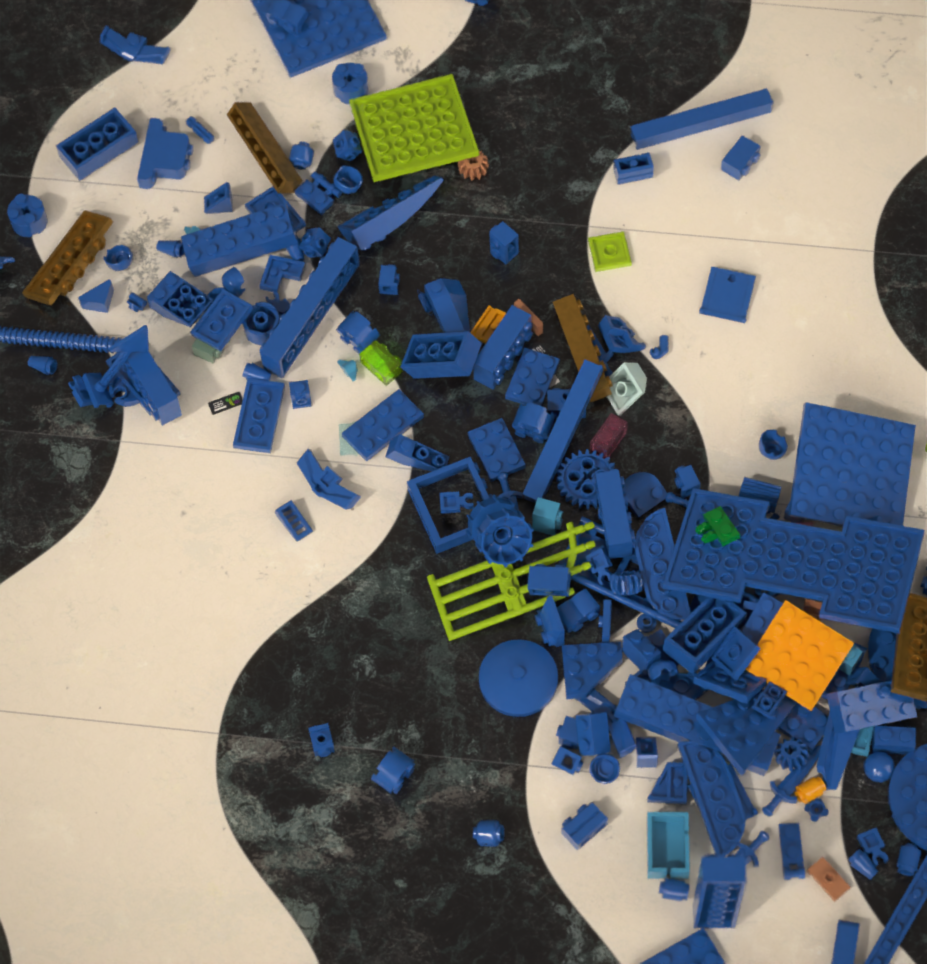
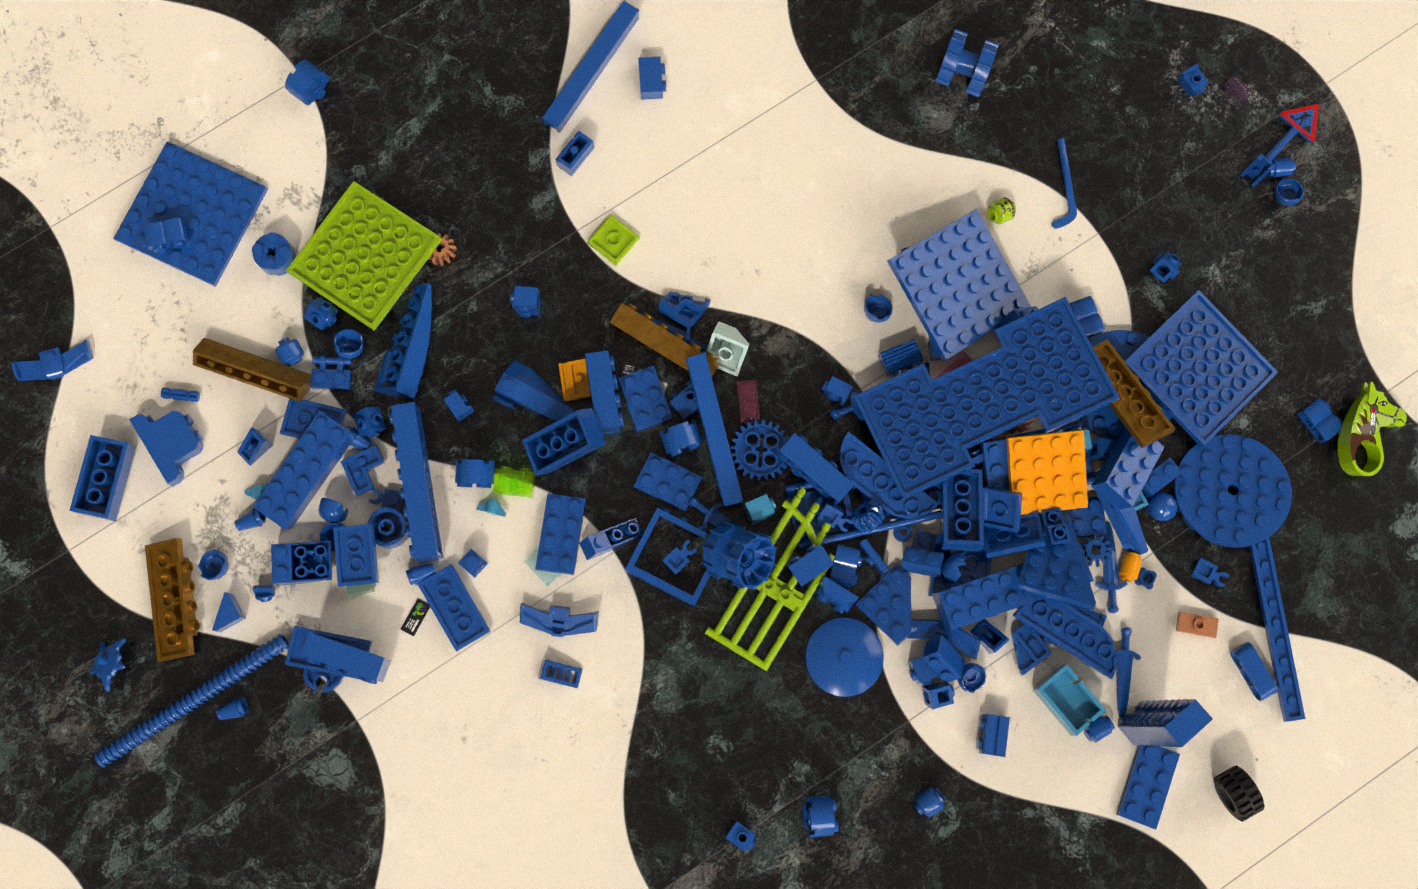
camera: 50 degrees left, 15 degrees up
blue brick [7,194,48,237] -> none
blue plate [68,375,93,407] -> none
blue piece [82,325,149,408] -> none
nougat plate [514,299,543,336] -> none
blue slope [624,472,667,518] -> none
blue arm [650,335,669,359] -> none
green hinge [695,506,740,546] -> none
blue container [699,266,756,323] -> none
blue plate [778,823,805,880] -> none
blue cone [848,849,878,880] -> none
blue brick [897,844,921,876] -> none

